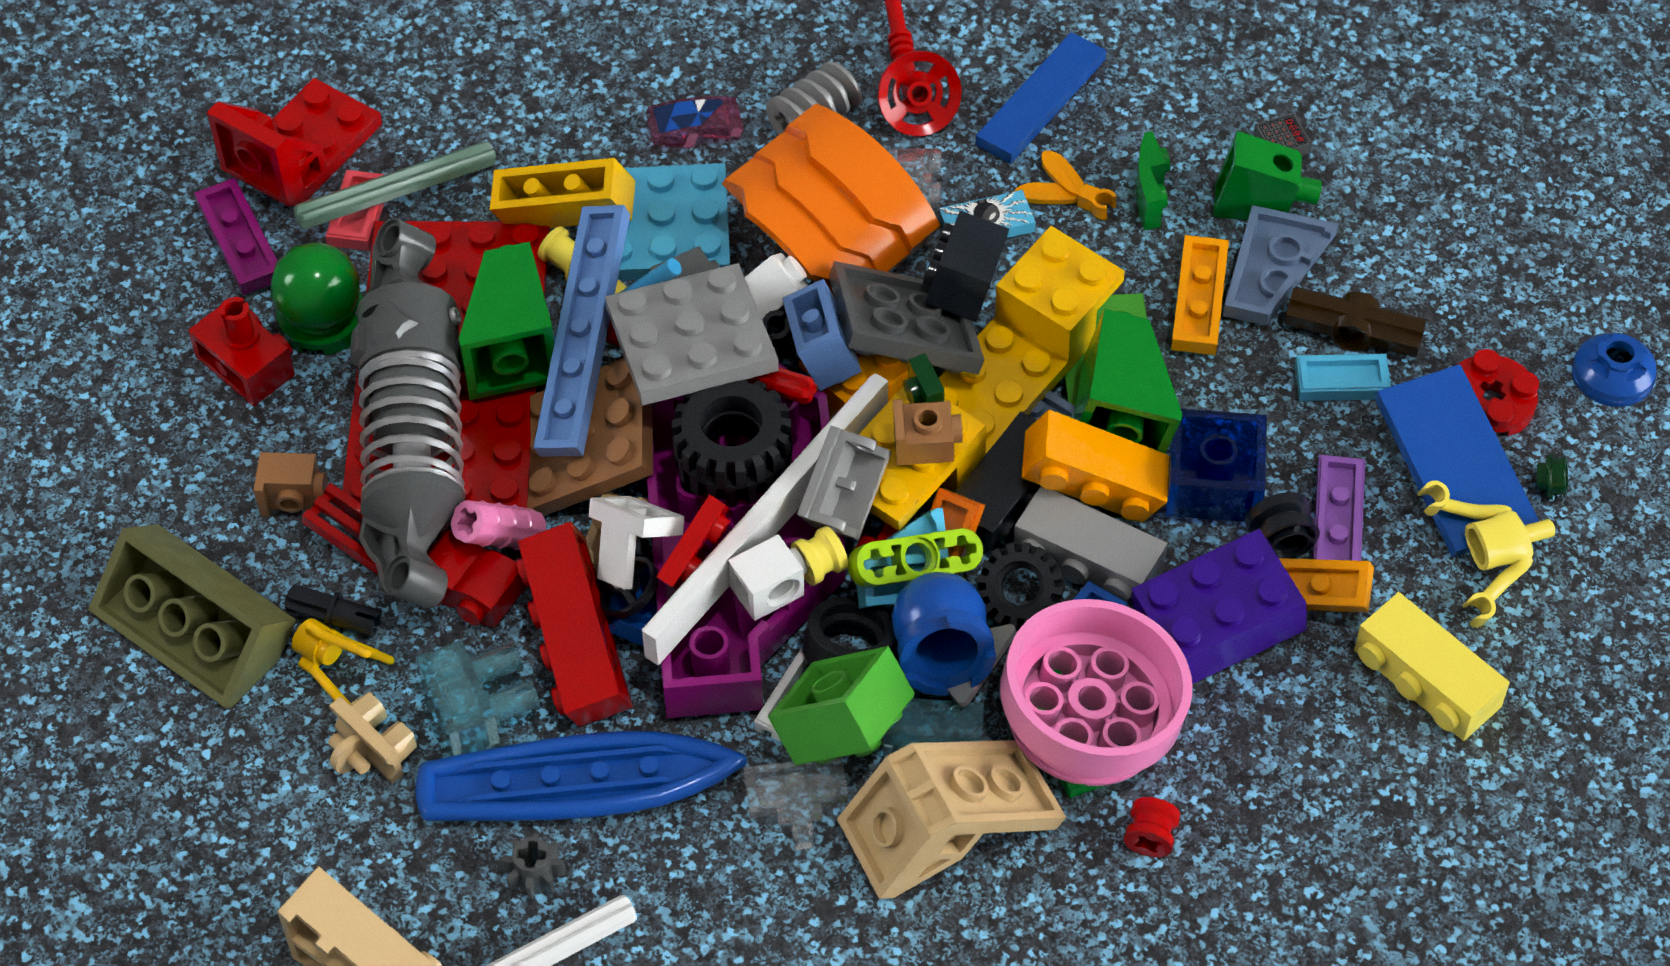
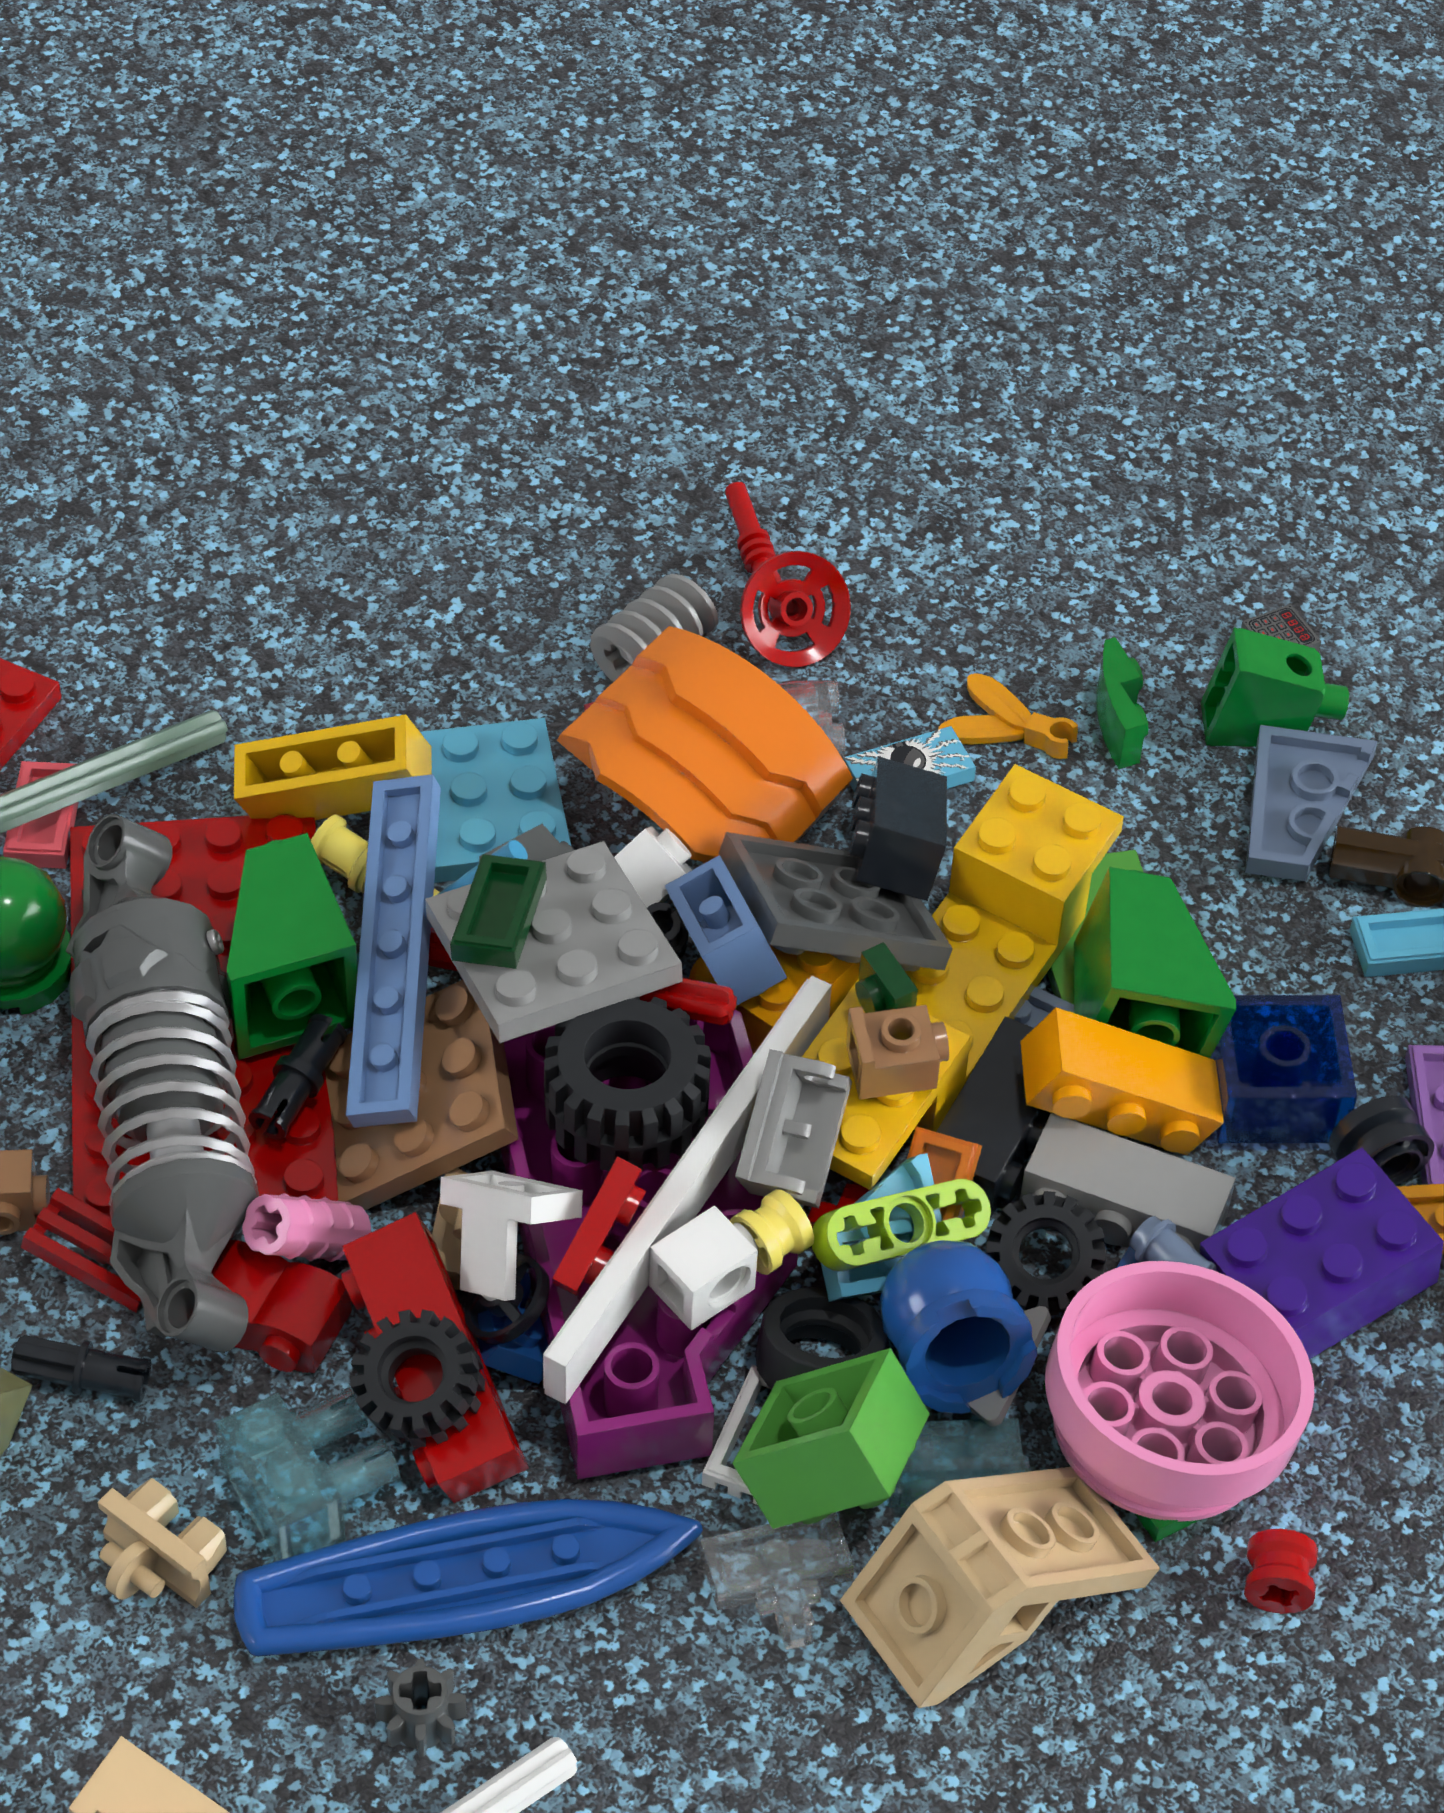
camera: 10 degrees left, 5 degrees down
yellow plant [291,618,395,704] -> none
clear pink slope [646,96,744,148] -> none
blue tile [975,32,1106,164] -> none
light orange plate [1171,235,1229,355] -> none
none -> black pin [248,1014,347,1140]
none -> black tyre [350,1309,485,1447]
none -> dark green tile [450,854,547,969]
none -> sand blue pin [1130,1216,1217,1271]

